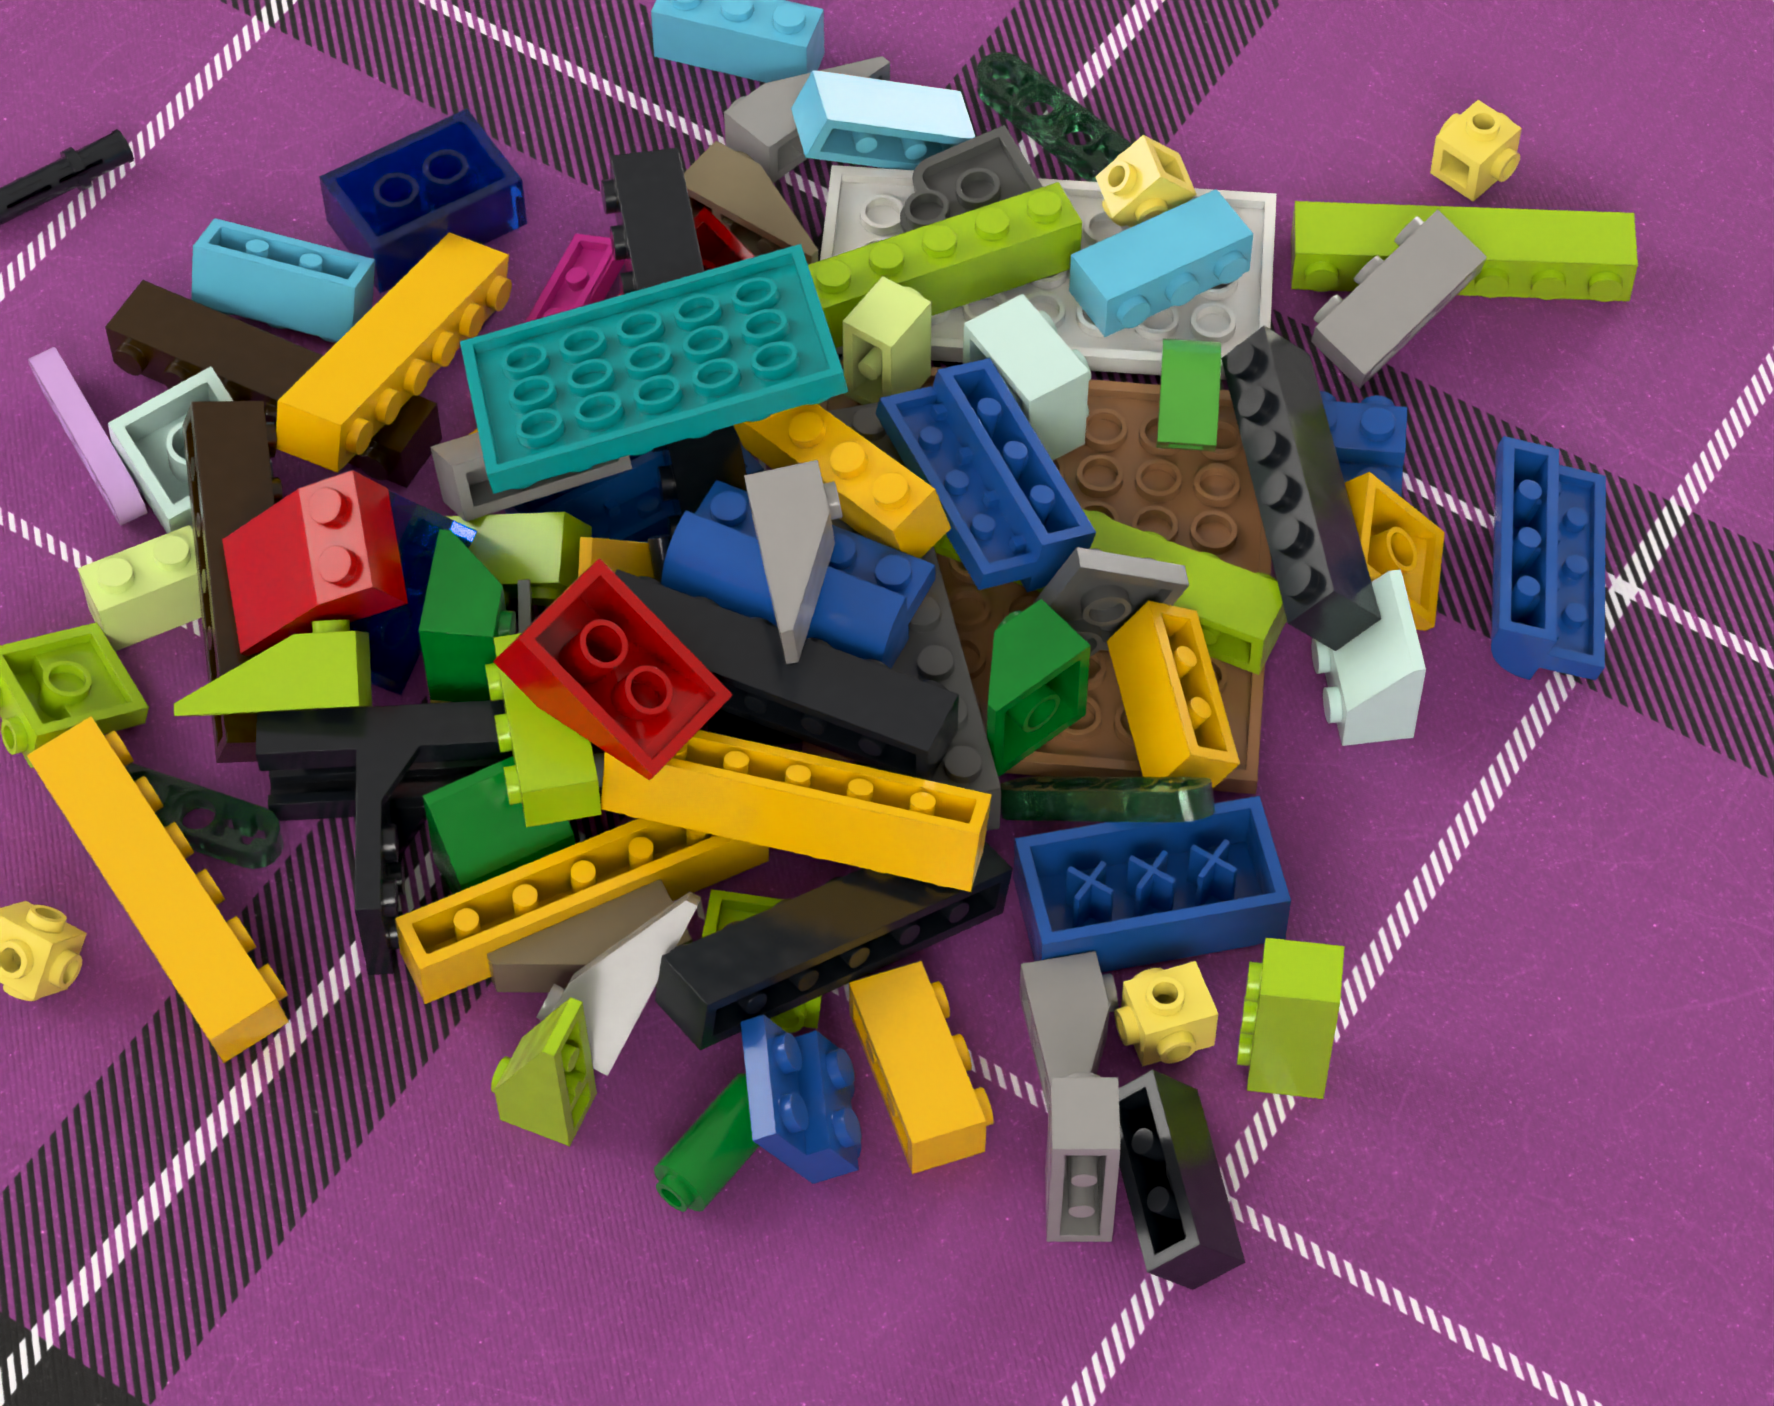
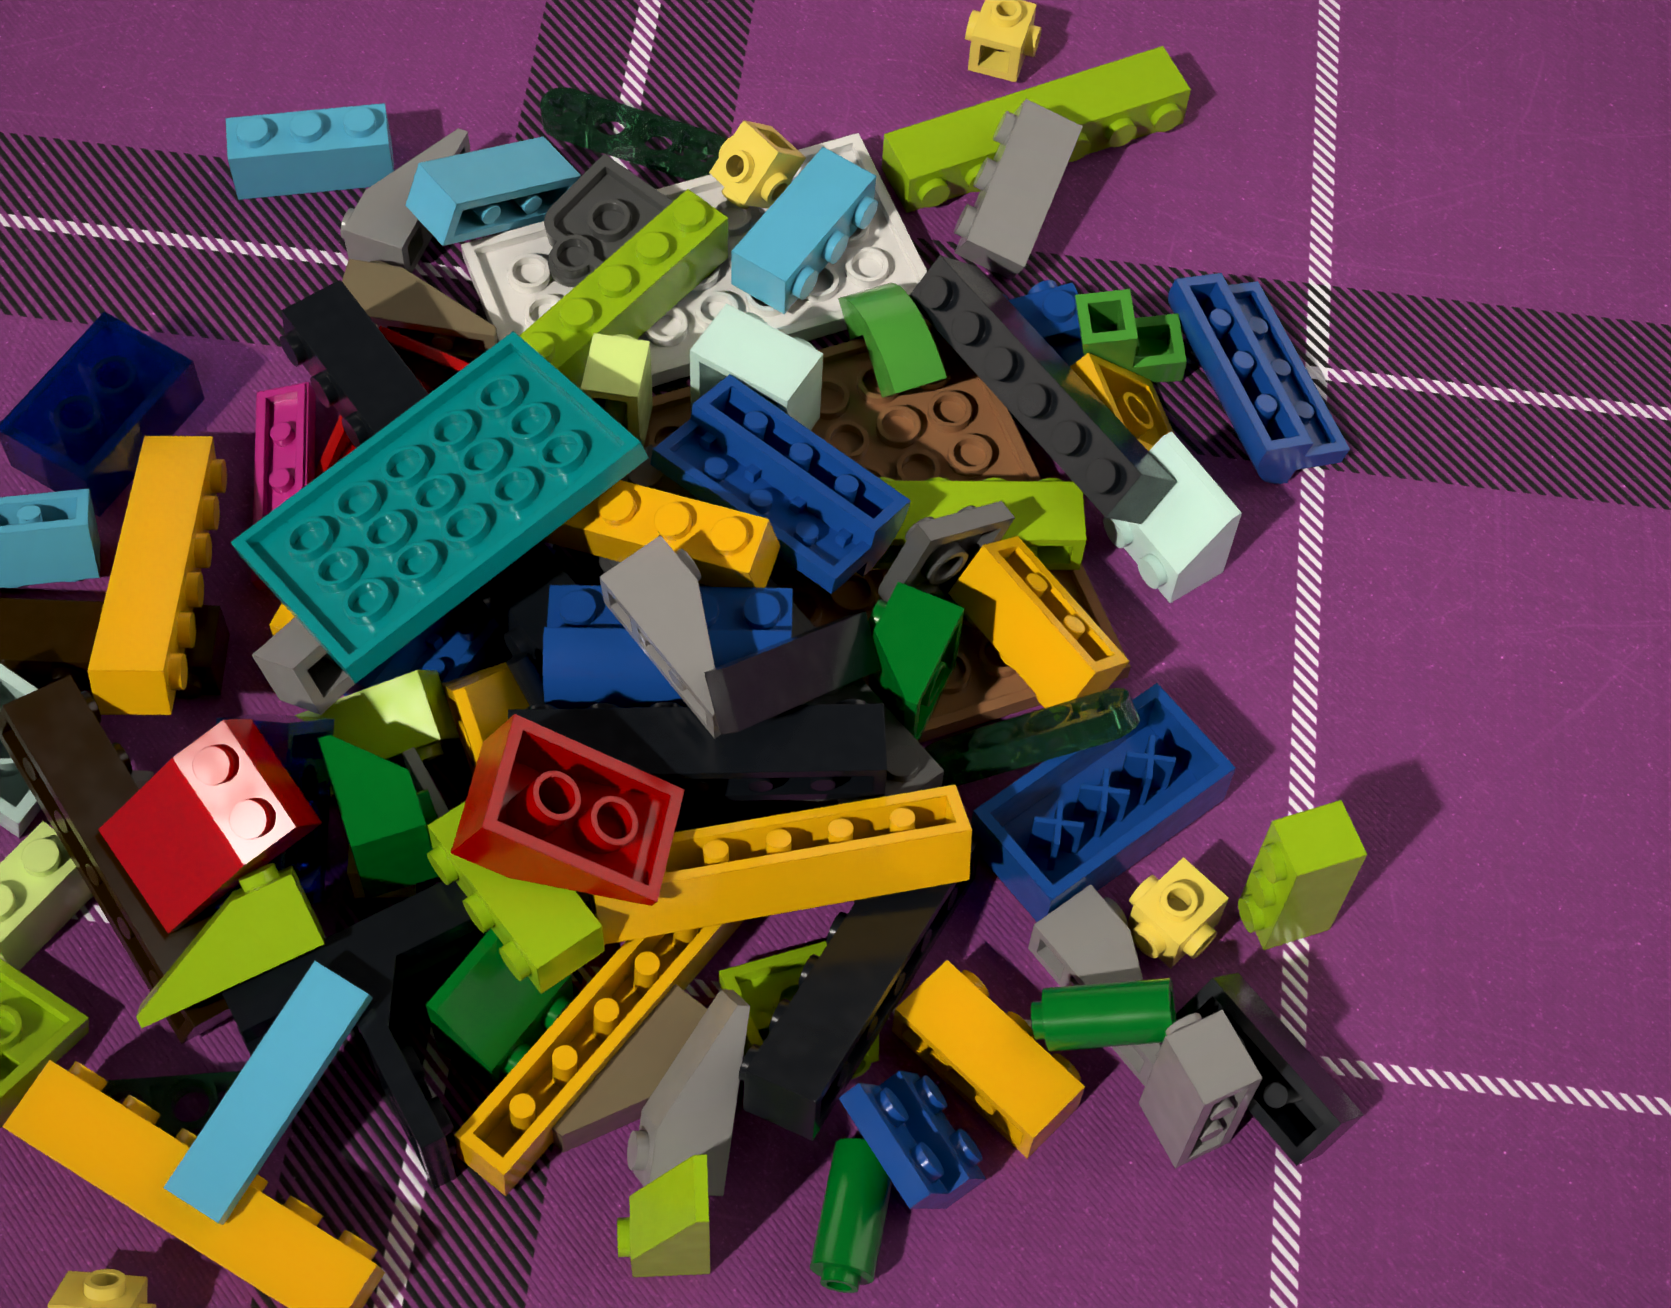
camera: 30 degrees left, 5 degrees up
none -> medium azure tile [163,961,373,1225]
none -> black tile [704,611,881,734]
none -> green brick [1031,978,1177,1052]
none -> bright green brick [1075,289,1187,382]

